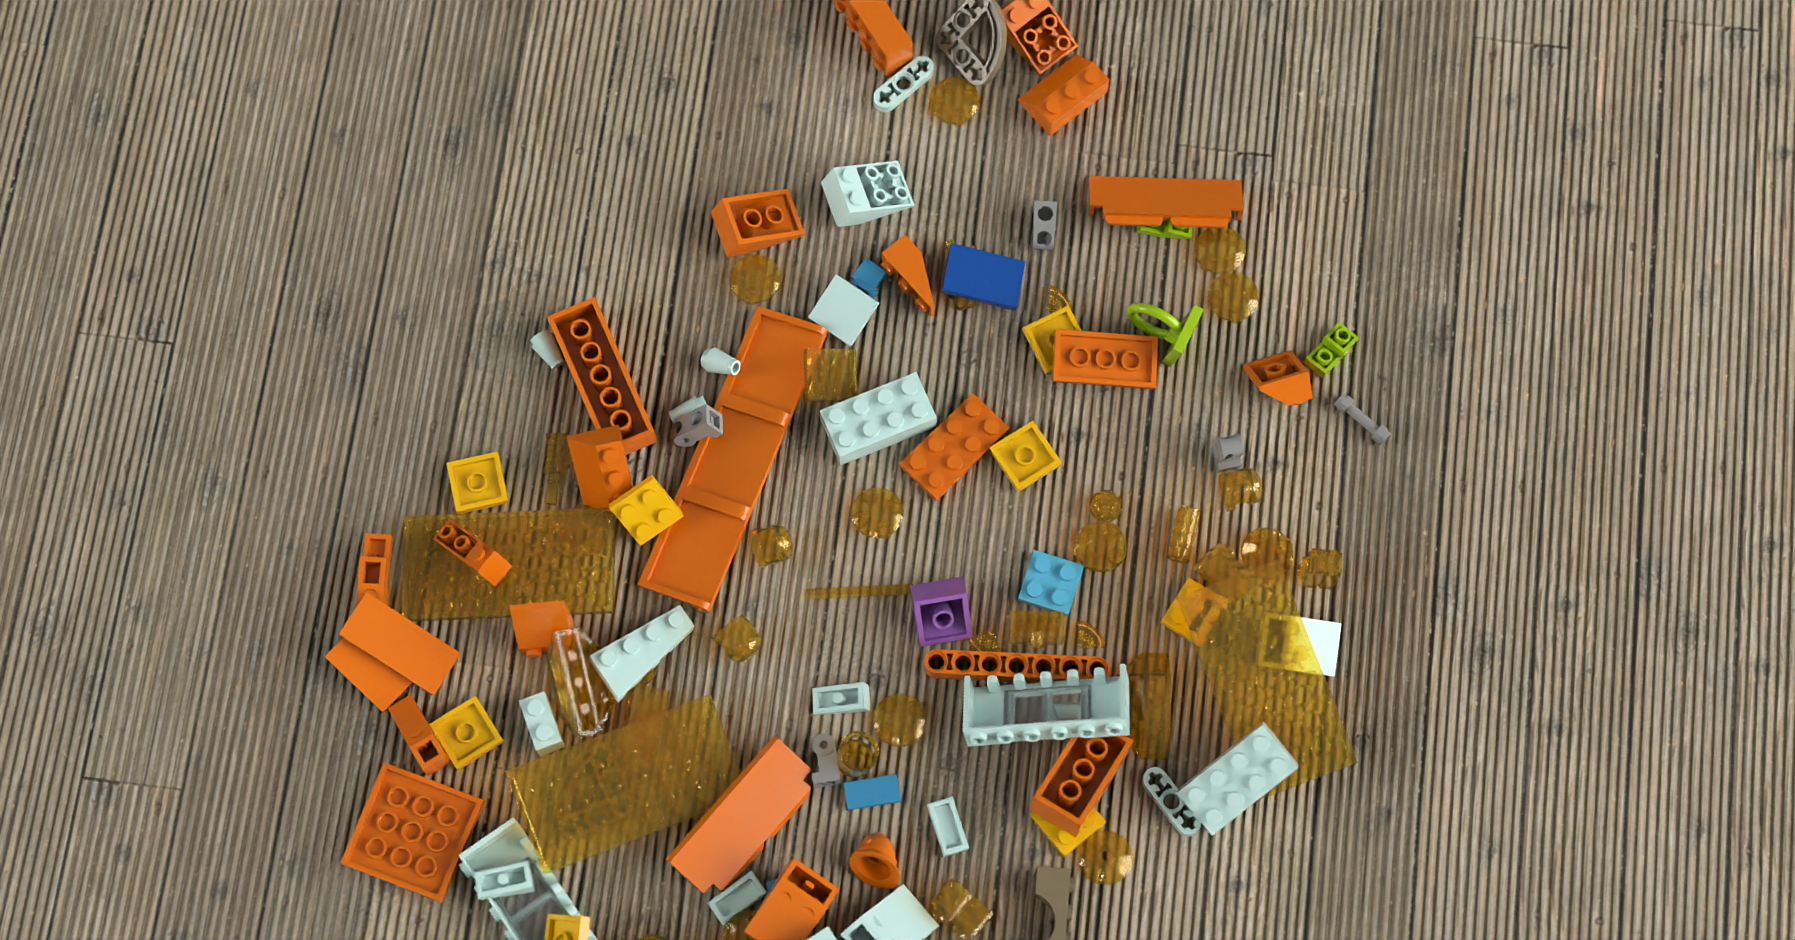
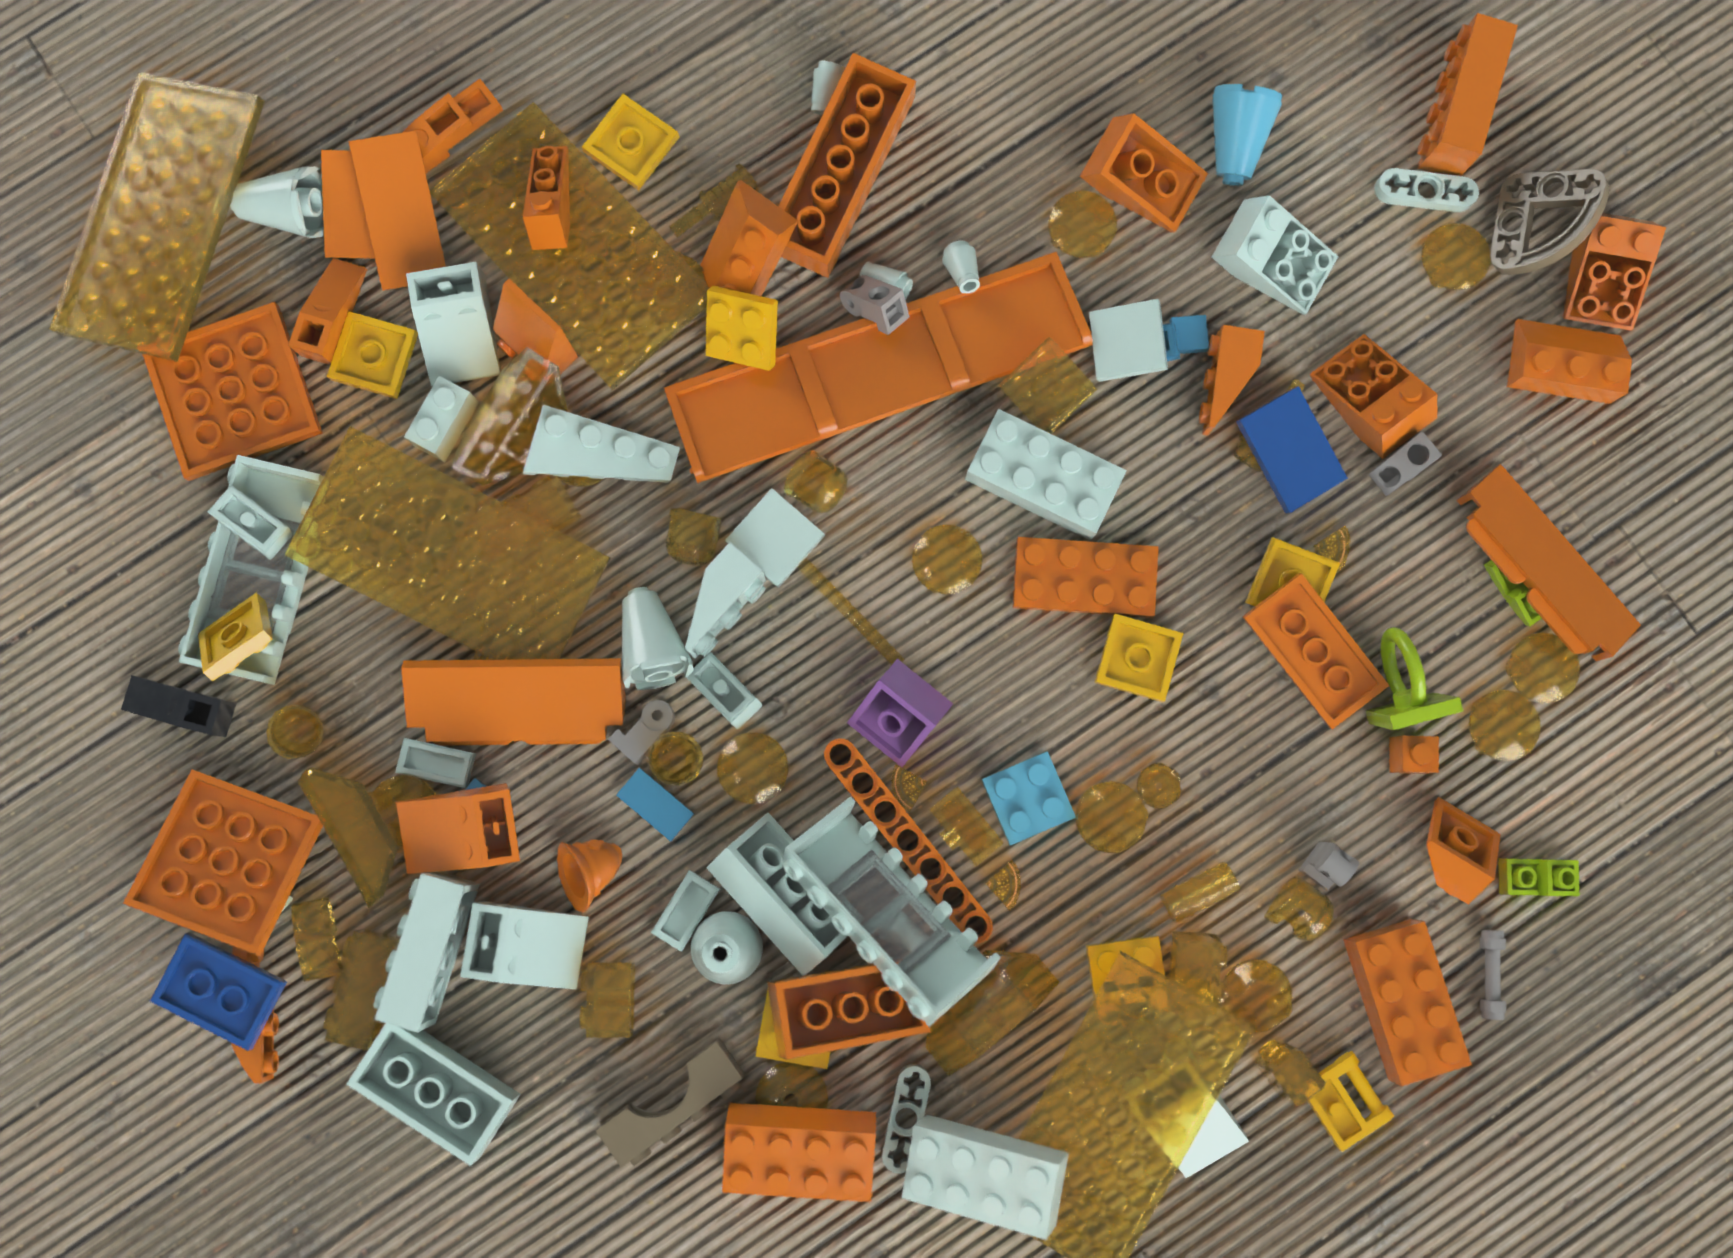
camera: 45 degrees right, 10 degrees up
none -> clear yellow plate [49,72,265,362]
none -> light aqua cone [229,166,324,238]
none -> light aqua slope [406,262,501,387]
none -> light aqua cone [622,587,694,690]
none -> light aqua slope [685,542,766,659]
none -> light aqua cone [691,911,763,984]
none -> light aqua slope [706,813,864,976]
none -> orange brick [722,1103,876,1202]
none -> light aqua tile [725,488,825,588]
none -> medium azure cone [1212,84,1282,186]
none -> yellow plate [1298,1051,1394,1152]
none -> orange slope [1310,334,1438,459]
none -> orange brick [1343,919,1472,1086]
none -> orange brick [1389,735,1439,774]

